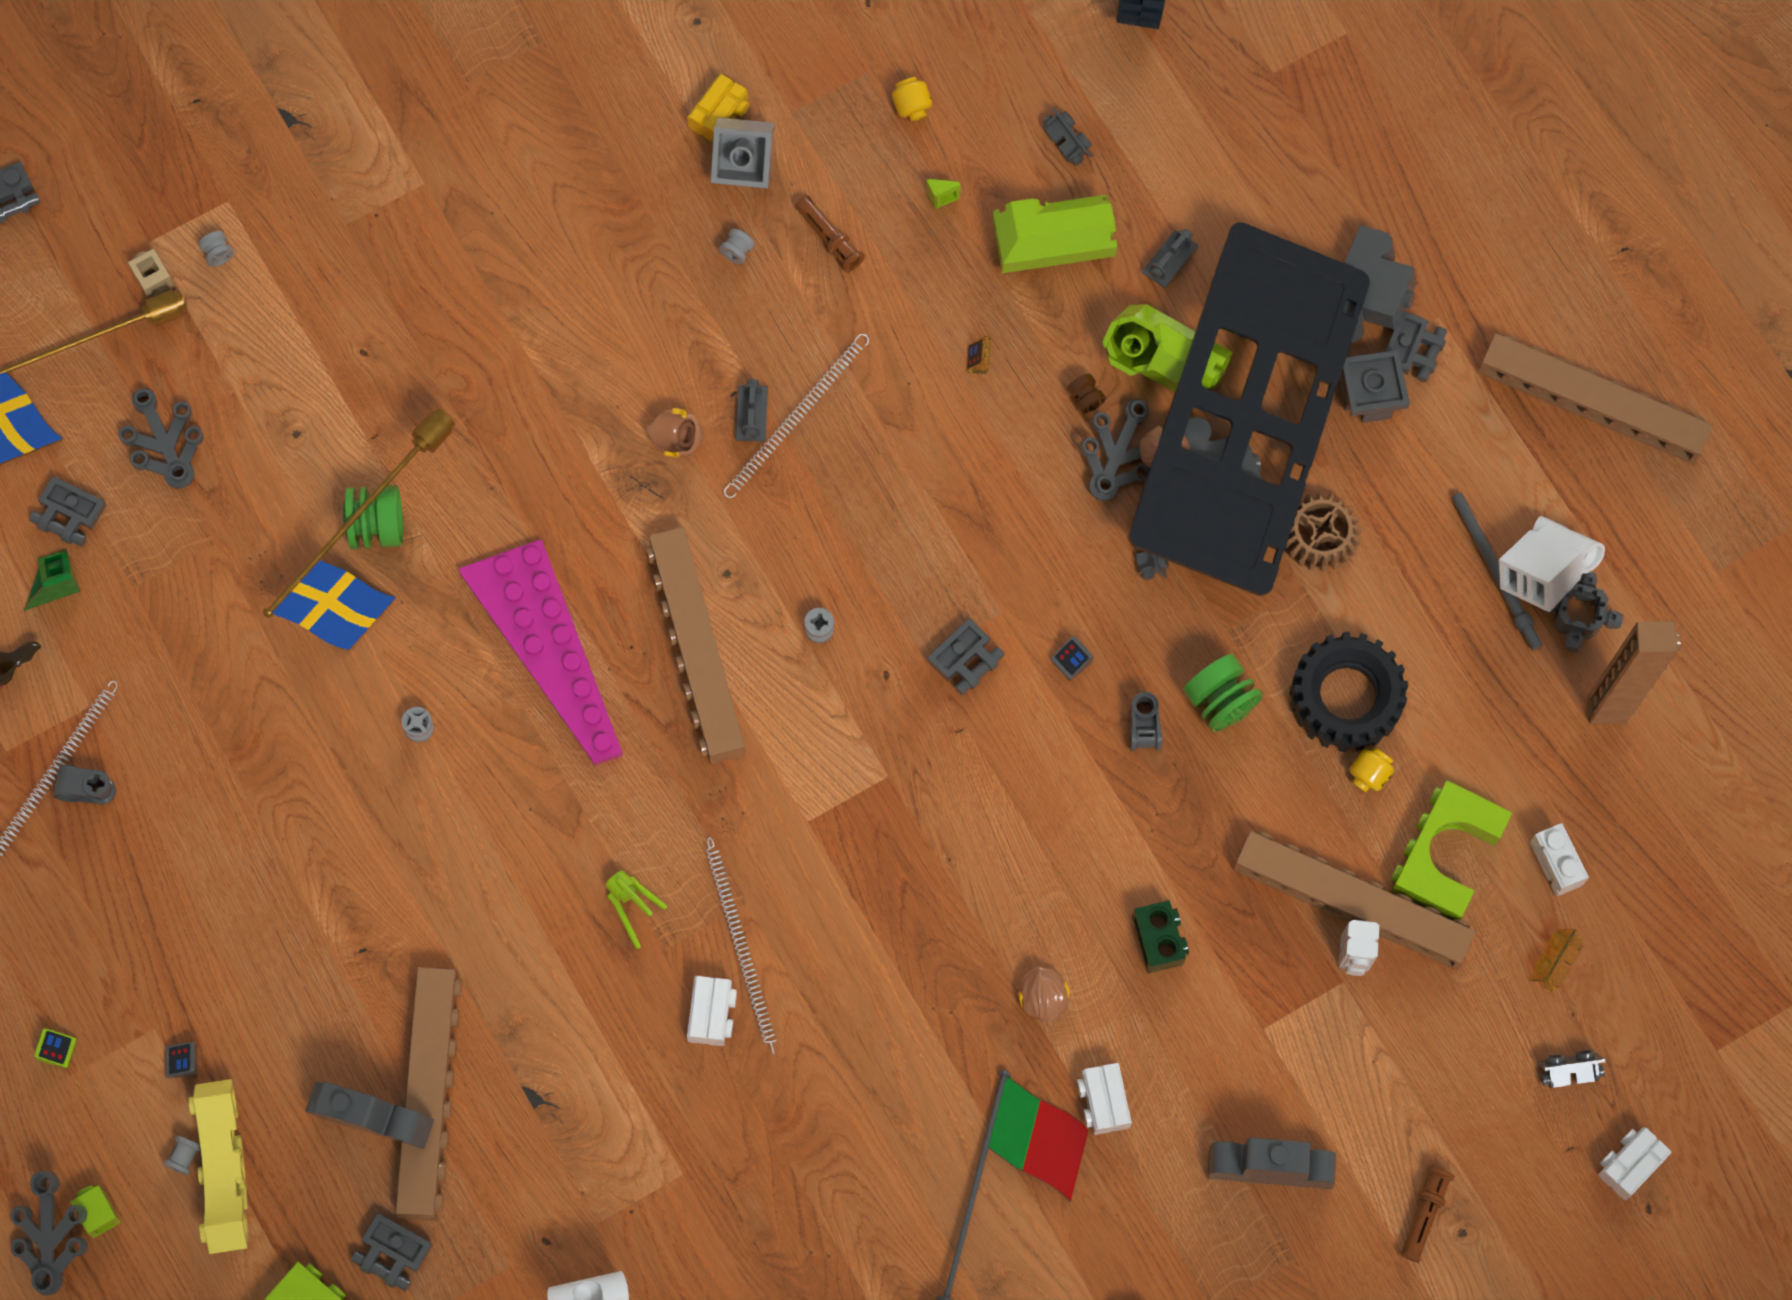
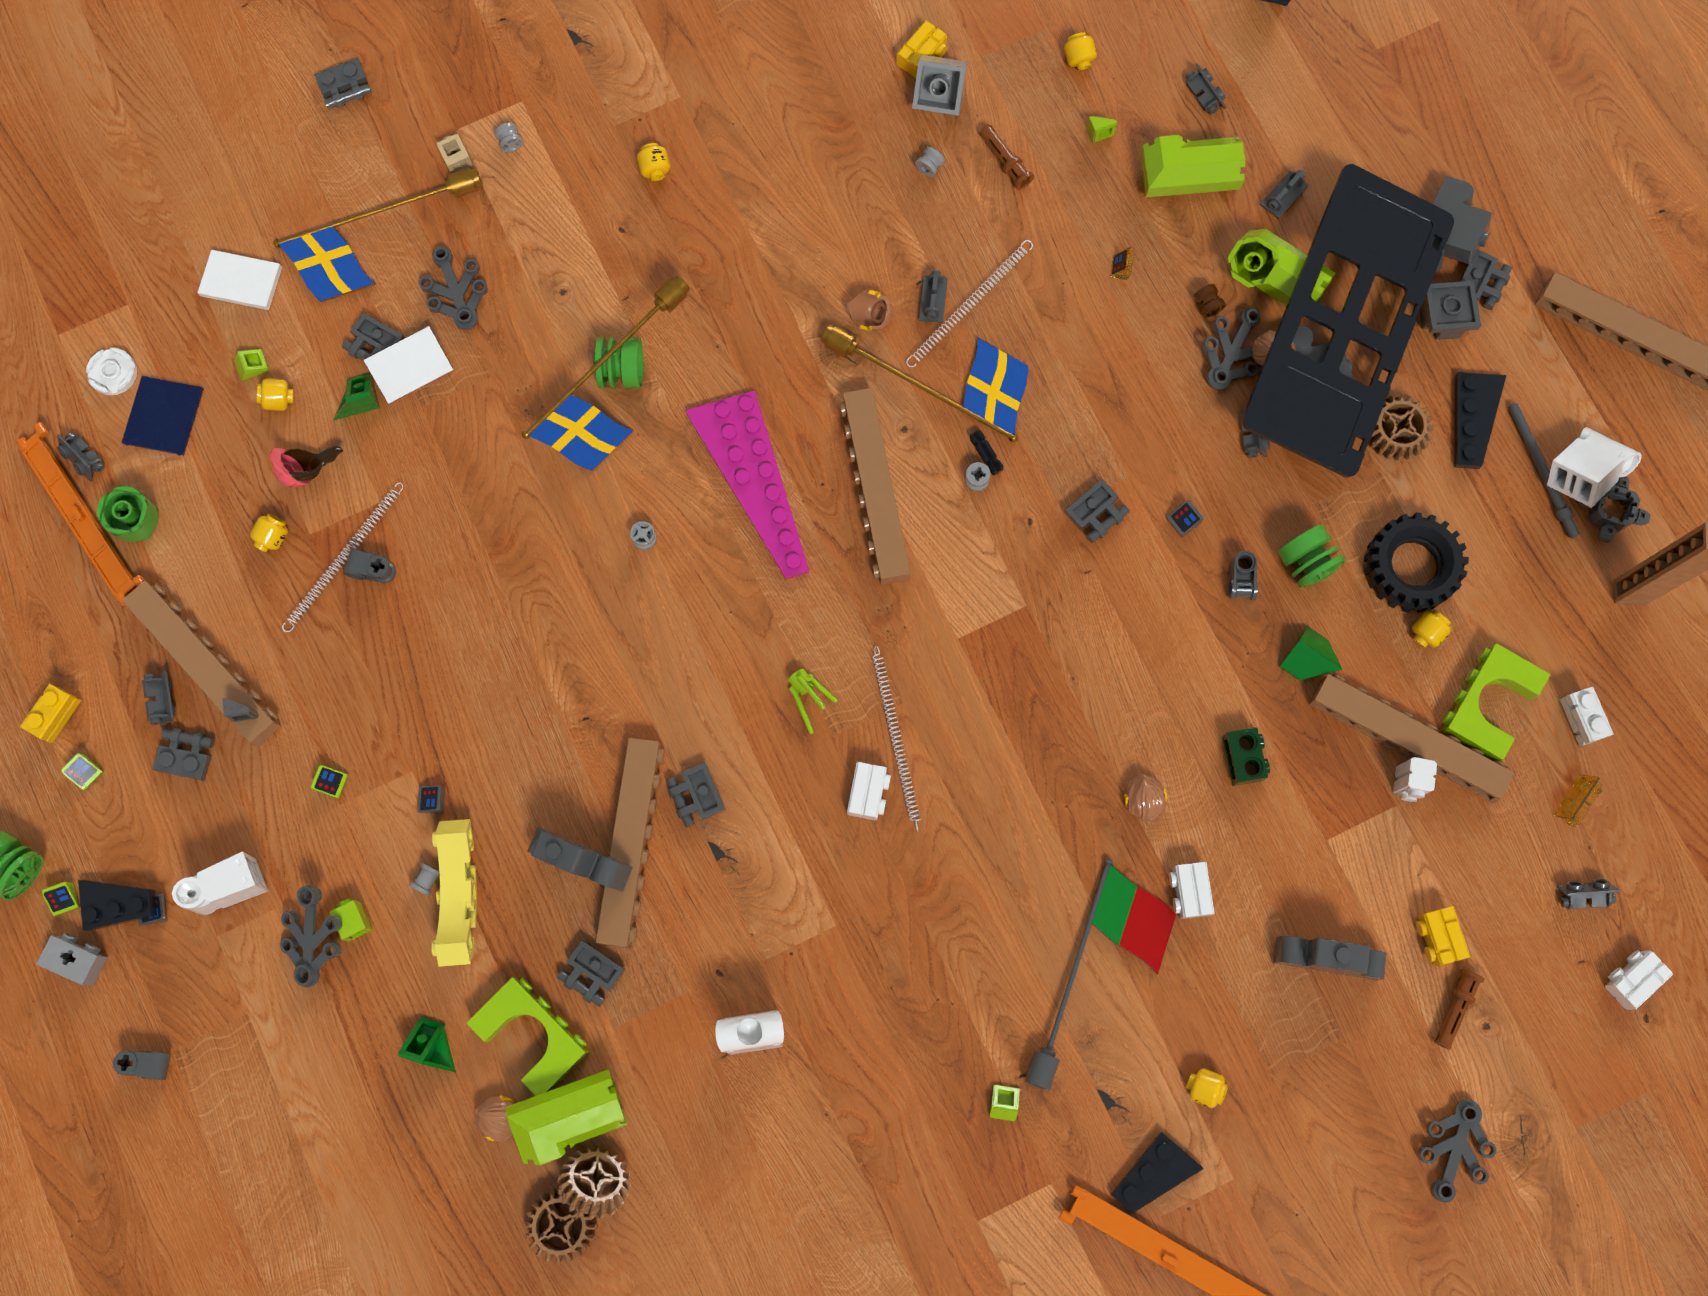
camera: 10 degrees right, 5 degrees up
none -> white tile [364,326,453,404]
none -> yellow head [637,143,670,181]
none -> dark grey plate [666,763,725,827]
none -> flag [821,324,1028,442]
none -> black axle [970,430,1004,475]
none -> green slope [1279,626,1343,681]
none -> yellow brick [1416,906,1470,966]
none -> black wing [1454,372,1507,469]

